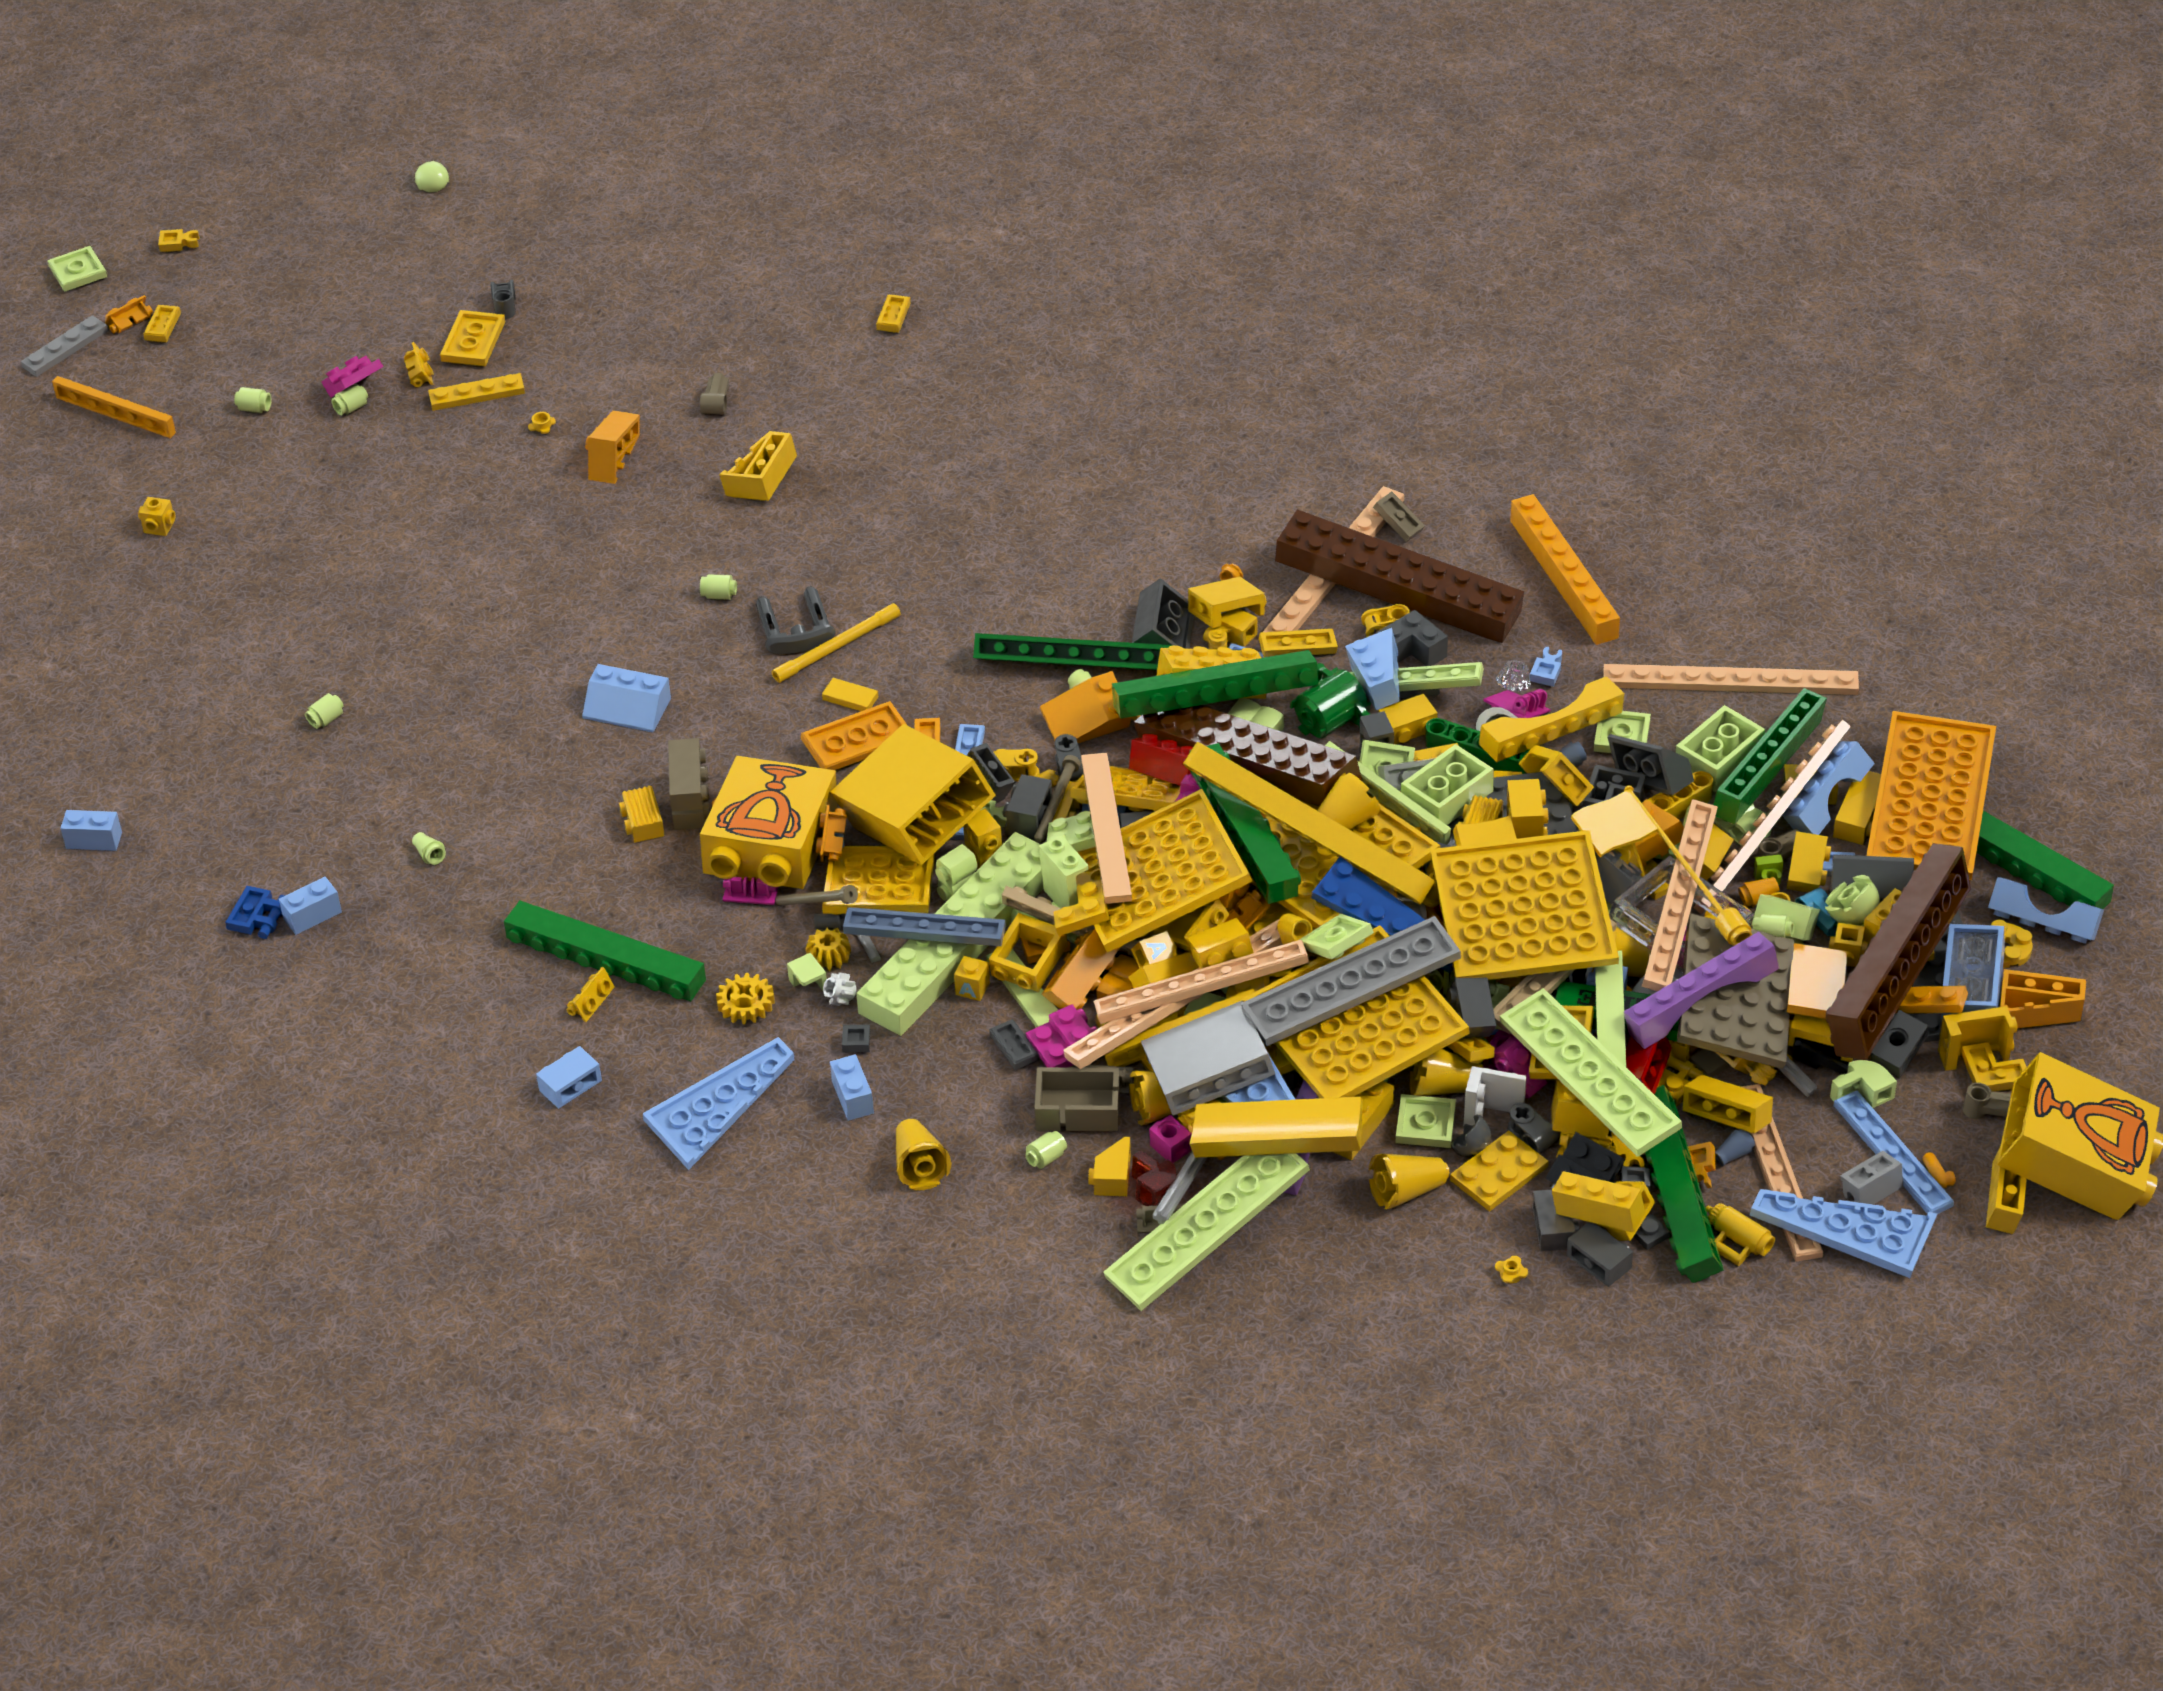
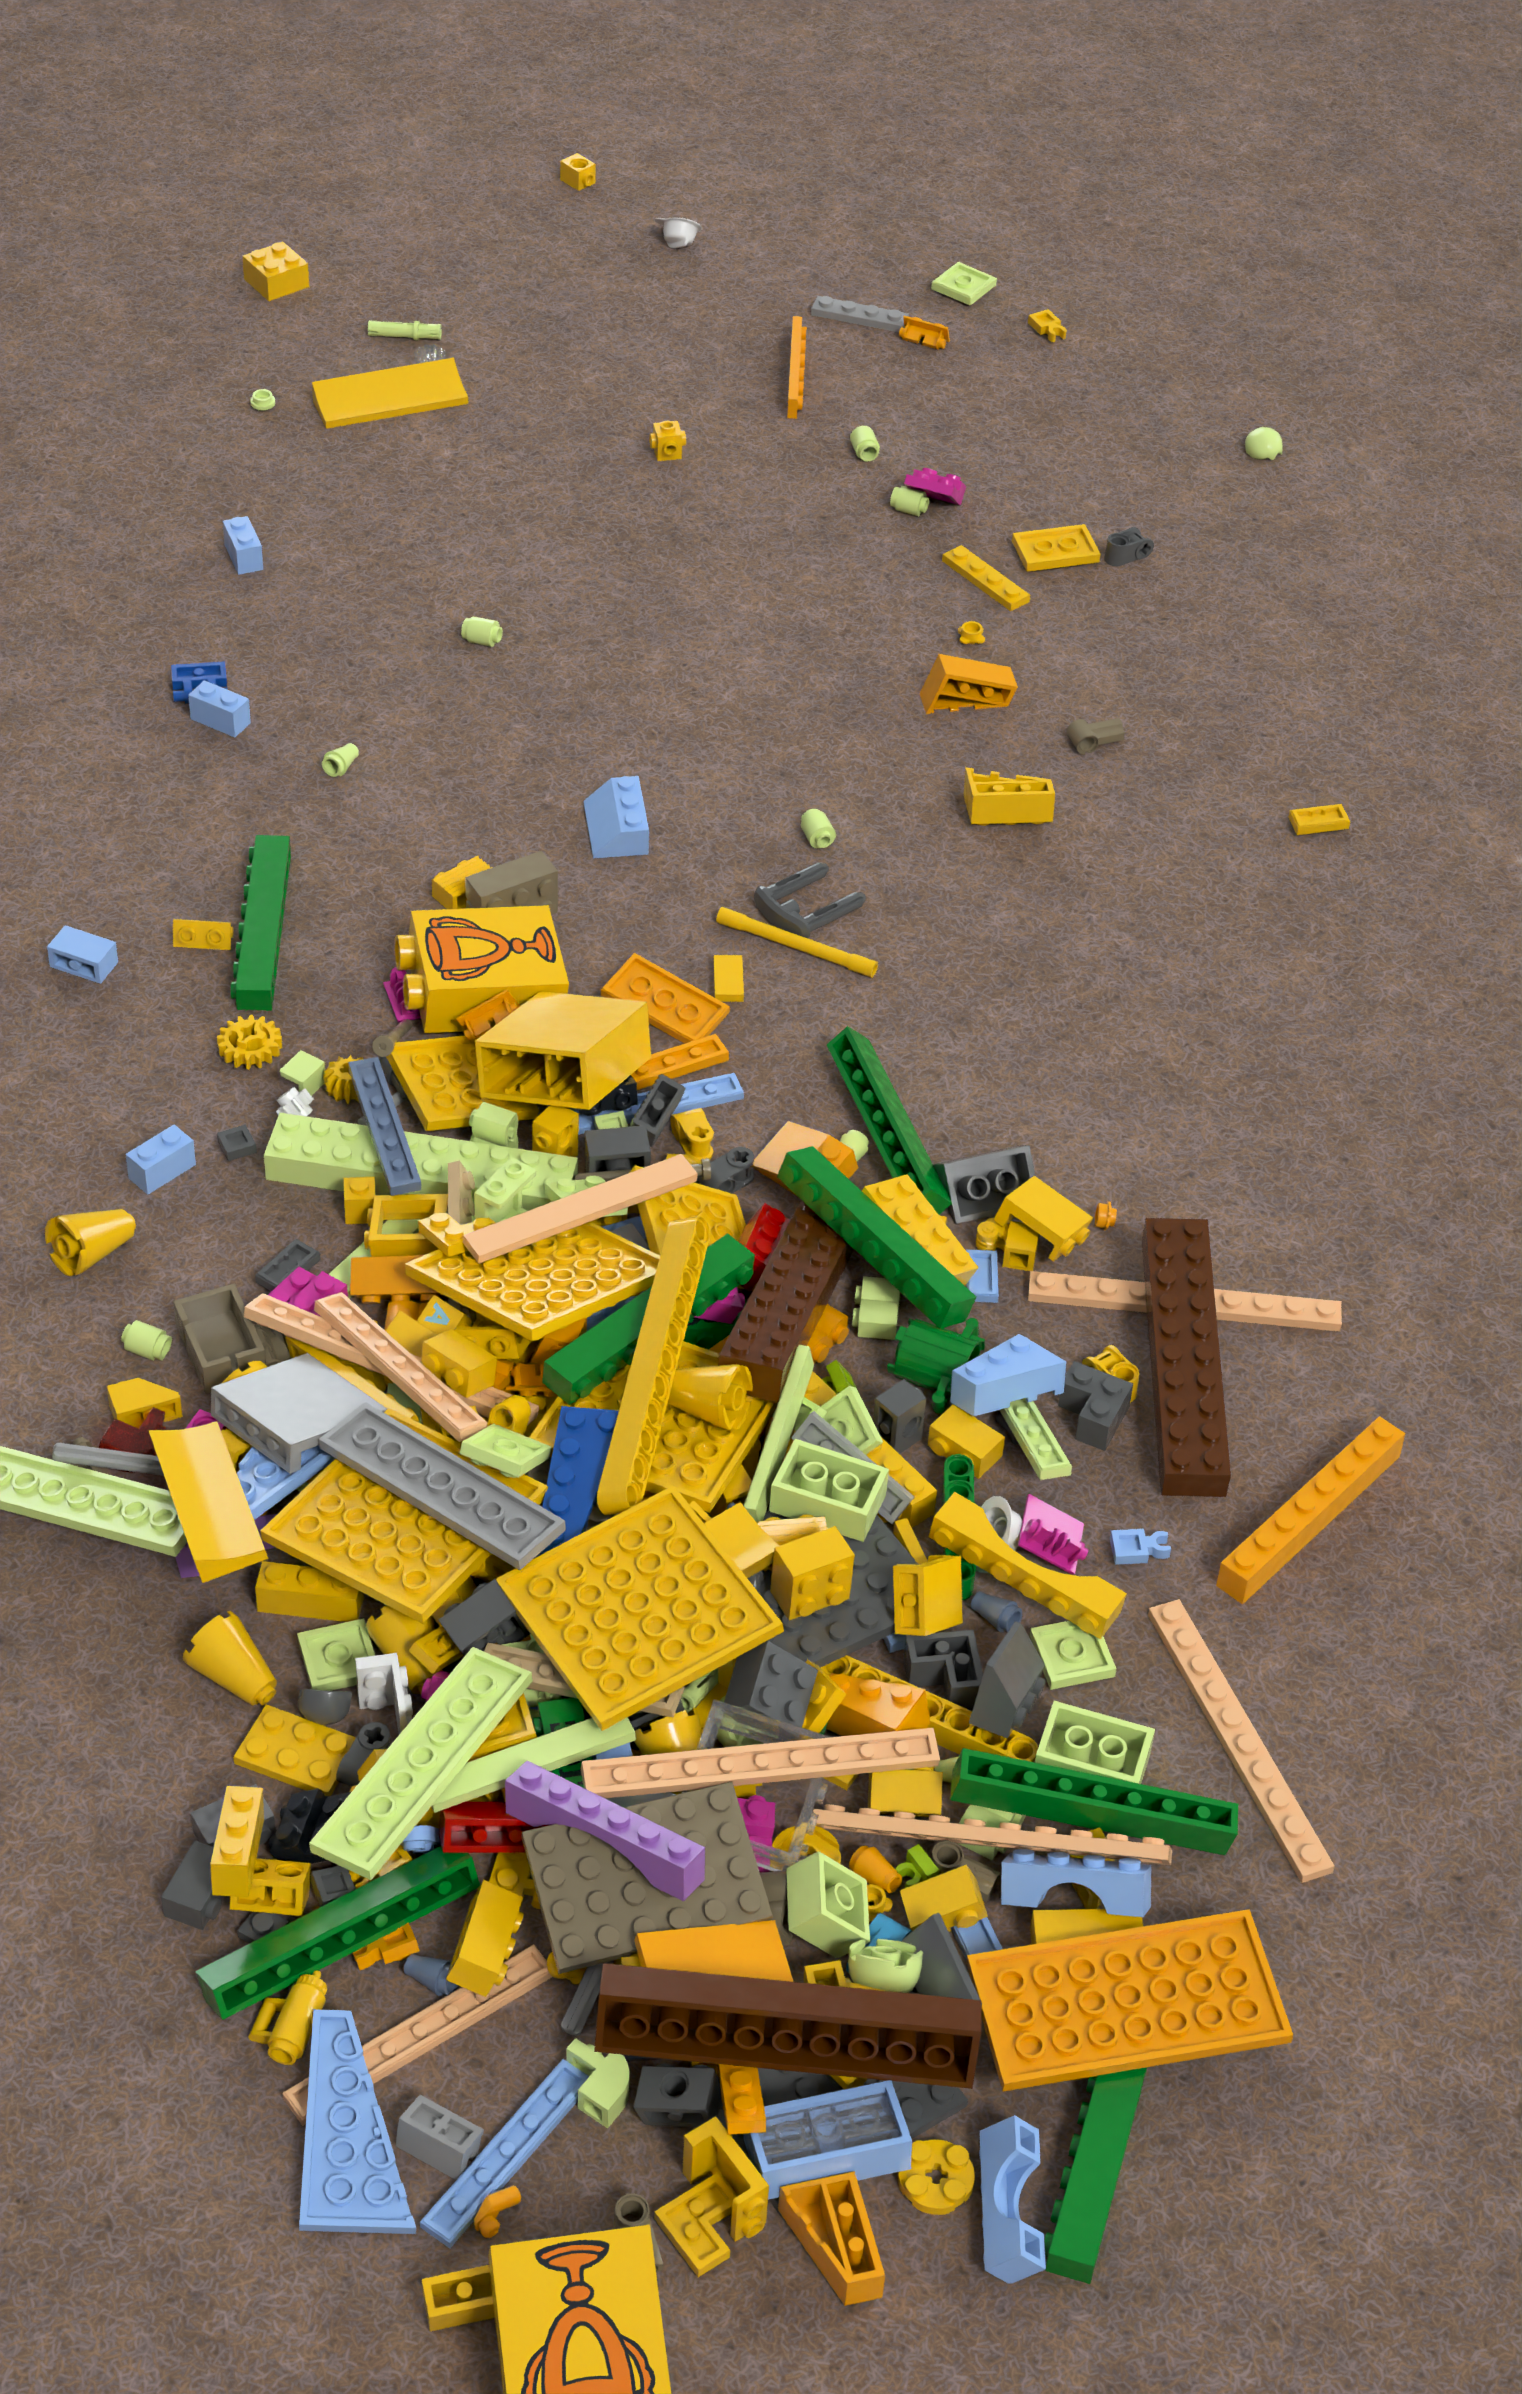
camera: 60 degrees right, 0 degrees up
yellow plate [143,305,181,343] -> none
yellow hinge [404,342,434,387] -> none
light blue wing [642,1037,794,1170] -> none
yellow plate [1259,628,1338,658] -> none
dark tan plate [1373,492,1425,542] -> none
yellow plate [1495,1256,1528,1284] -> none
clear piece [1496,660,1531,692] -> none
yellow flag [1571,786,1752,946] -> none
yellowish green brick [1753,914,1794,938] -> none

